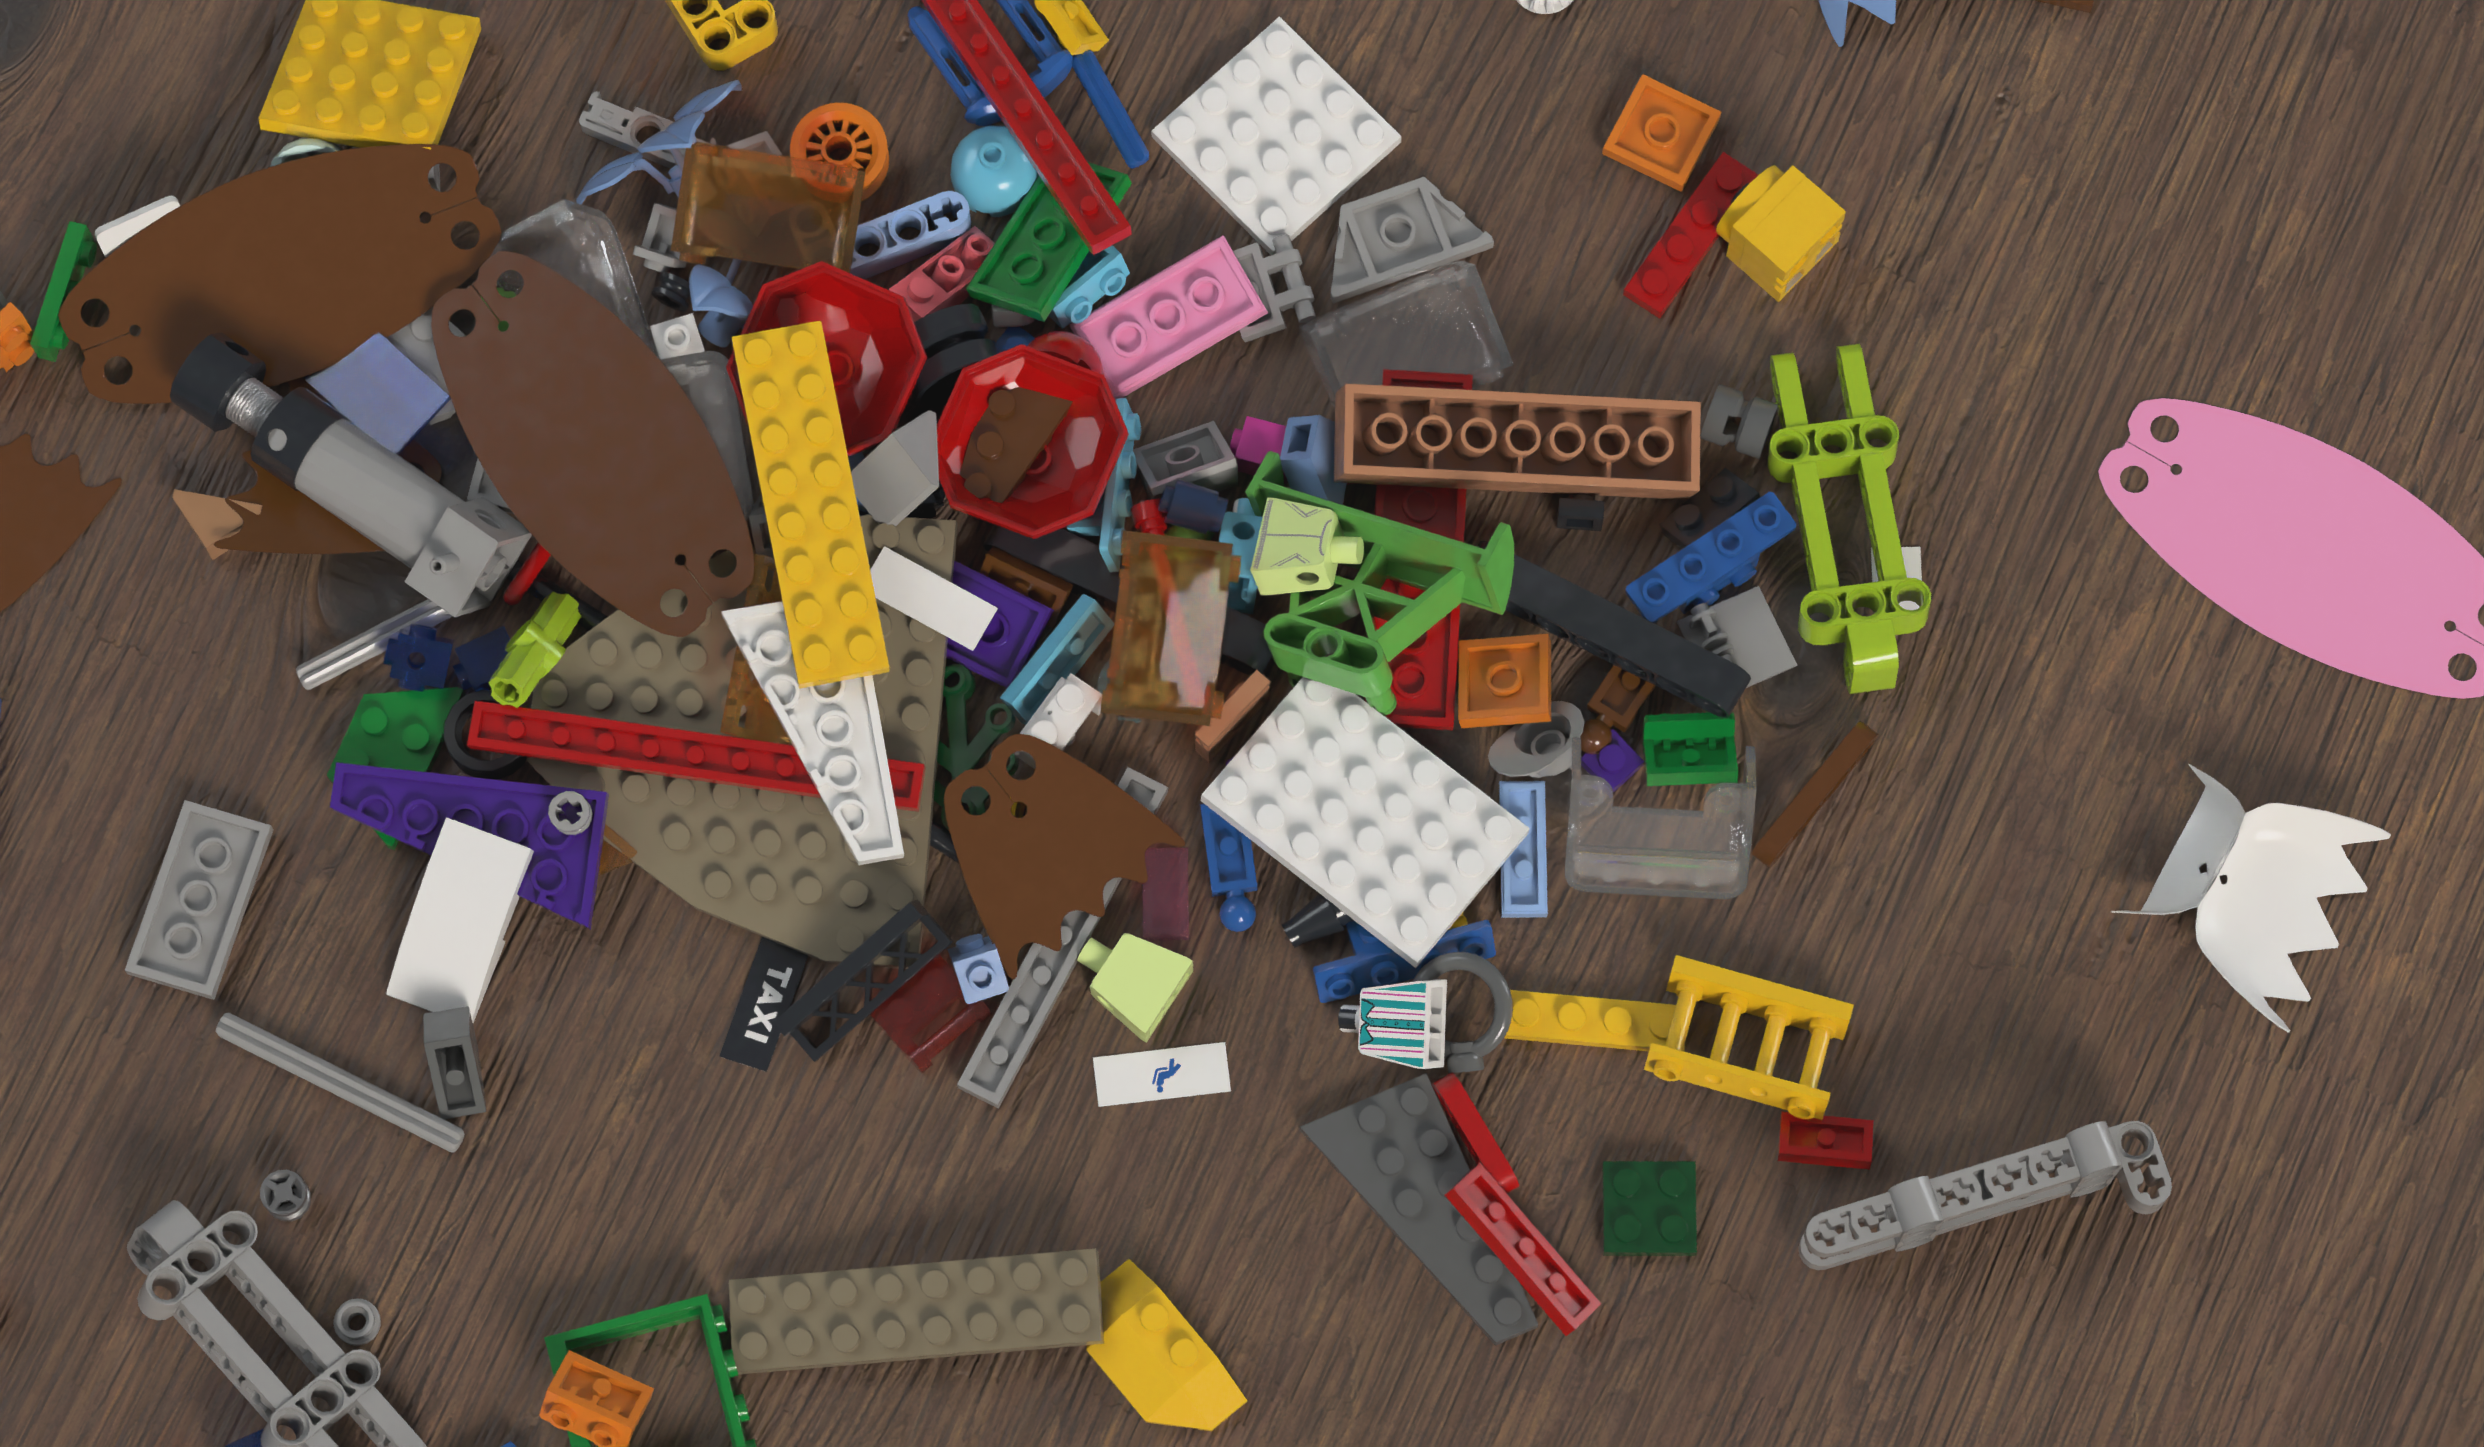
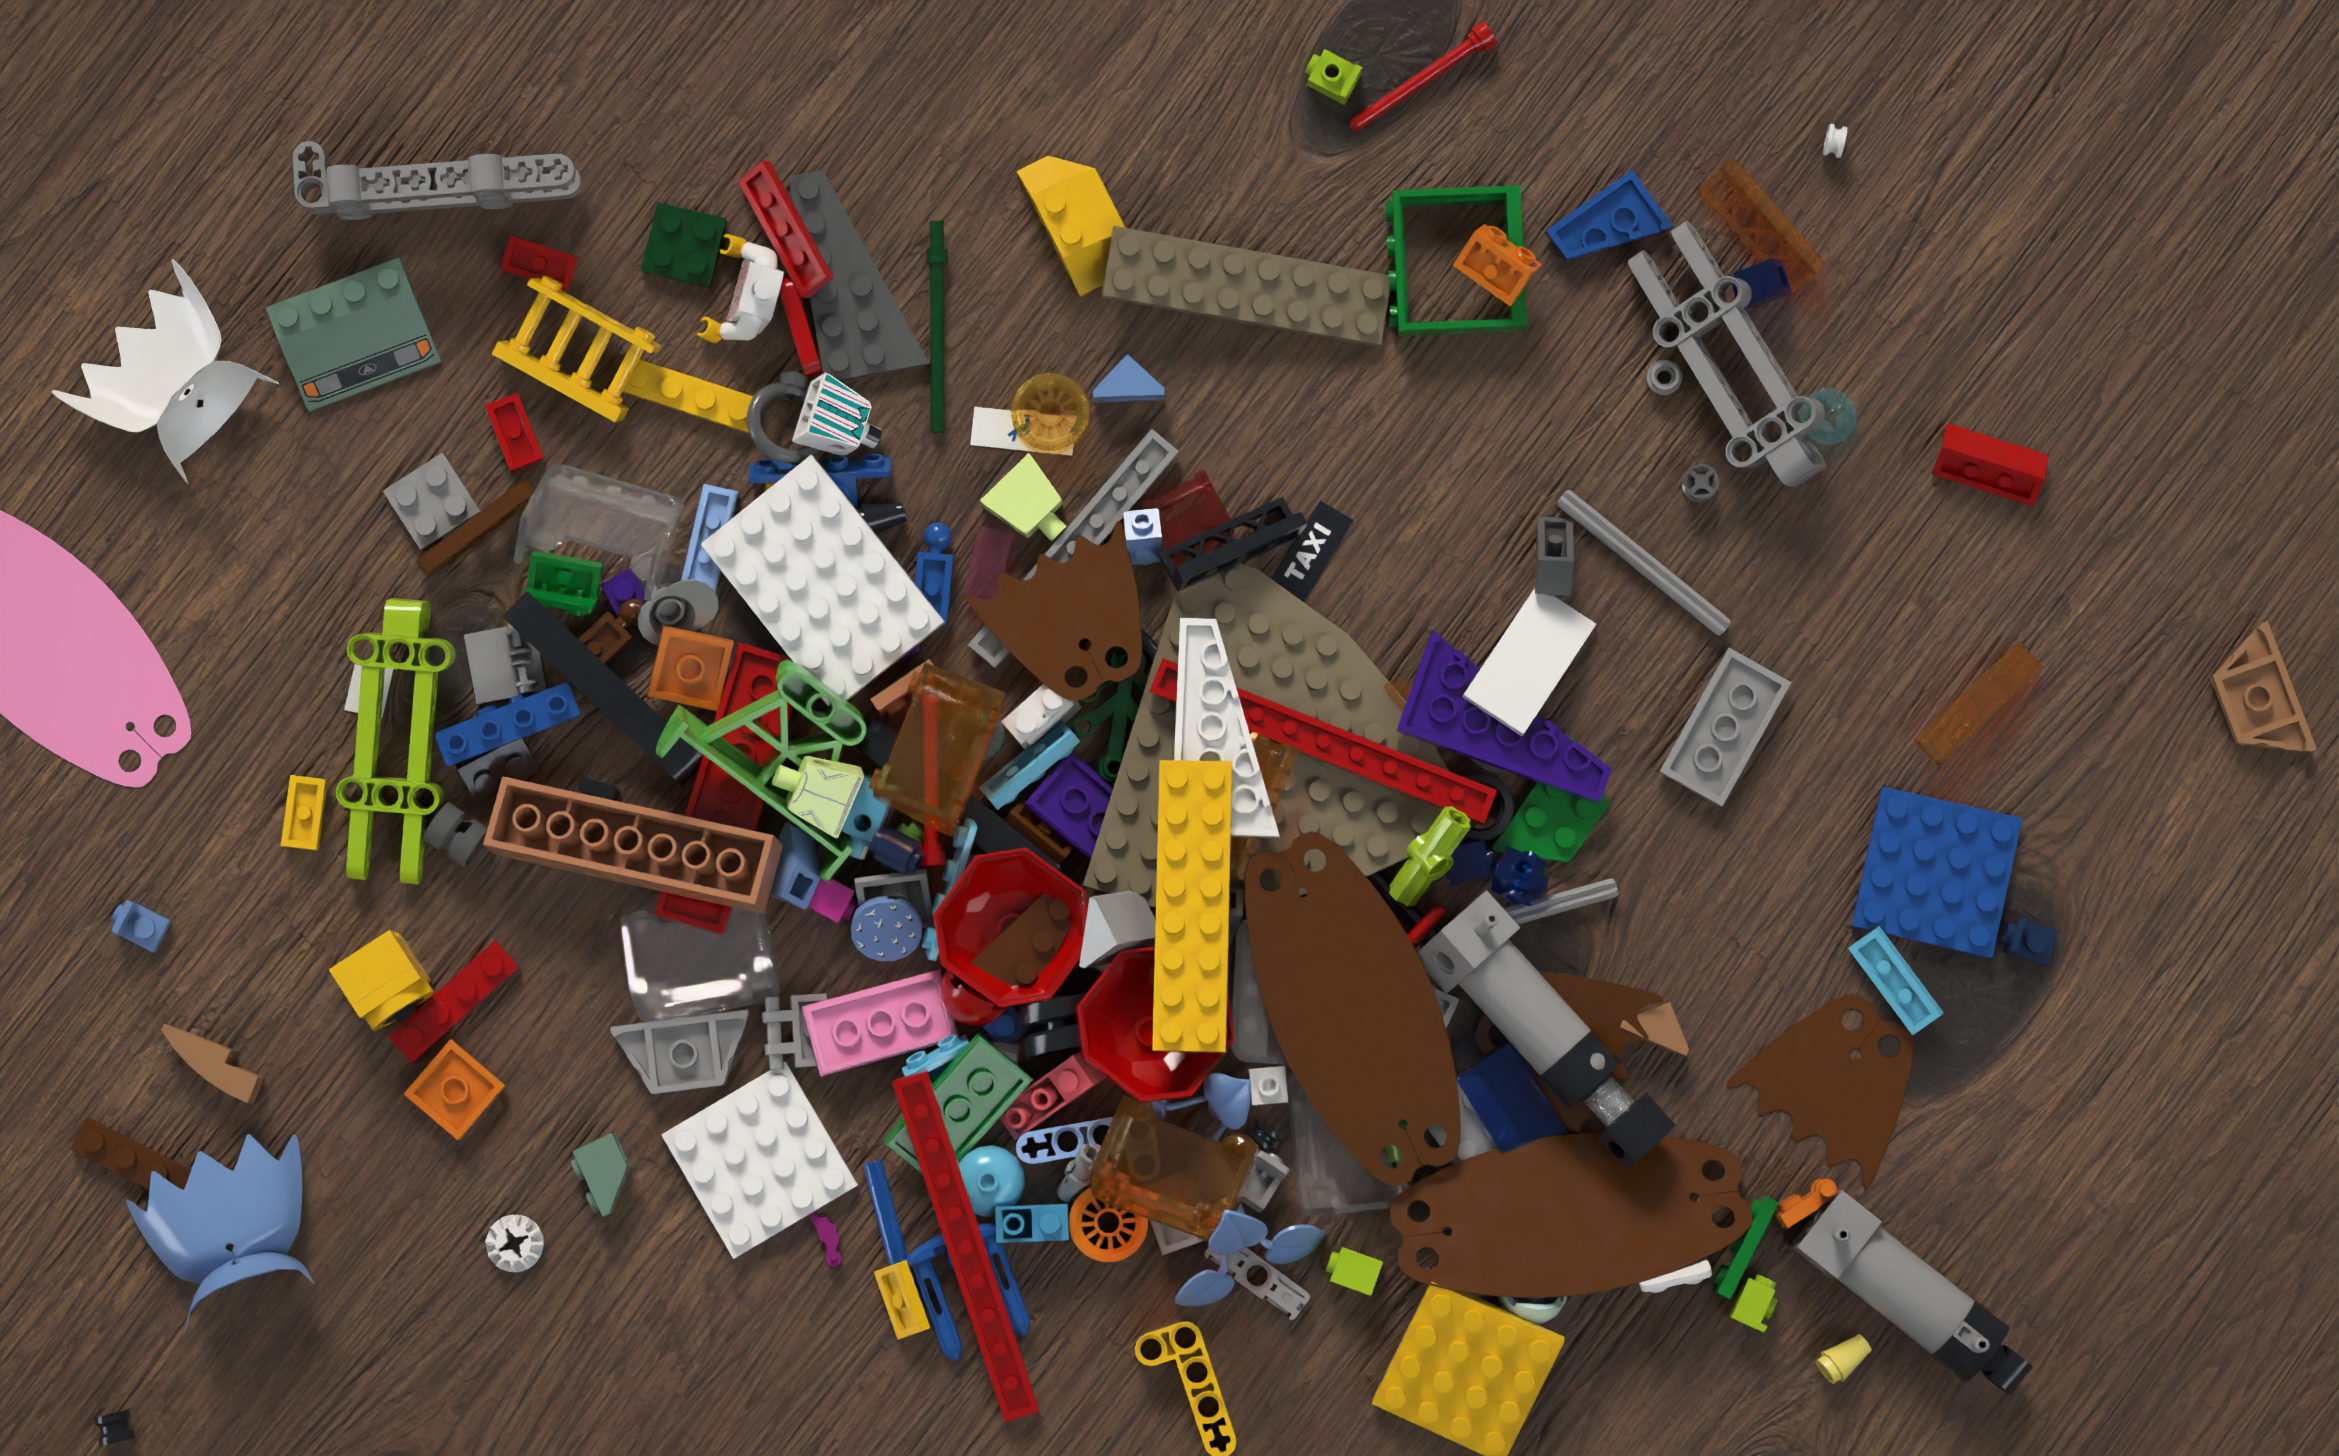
camera: 165 degrees left, 10 degrees up
light grey bush [548,791,593,835] -> none
white sticker [870,546,998,651] -> none
none -> medium blue bracket [111,900,172,953]
none -> medium nougat slope [161,1024,264,1104]
none -> sand green piece [266,257,442,413]
none -> yellow plate [281,775,328,851]
none -> light grey plate [383,453,481,552]
none -> red plate [485,392,545,473]
none -> sand green slope [571,1133,631,1217]
none -> white torso [697,234,784,344]
none -> magenta piece [809,1213,842,1269]
none -> medium blue tile [851,896,922,961]
none -> dark green bar [926,221,948,433]
none -> dark azure slope [995,1204,1070,1243]
none -> clear yellow wheel [1011,373,1090,455]
none -> light grey pin [1057,1143,1102,1203]
none -> medium blue slope [1093,354,1165,403]
none -> lime brick [1325,1247,1383,1296]
none -> lime brick [1728,1274,1777,1333]
none -> clear light blue gear [1800,387,1857,444]

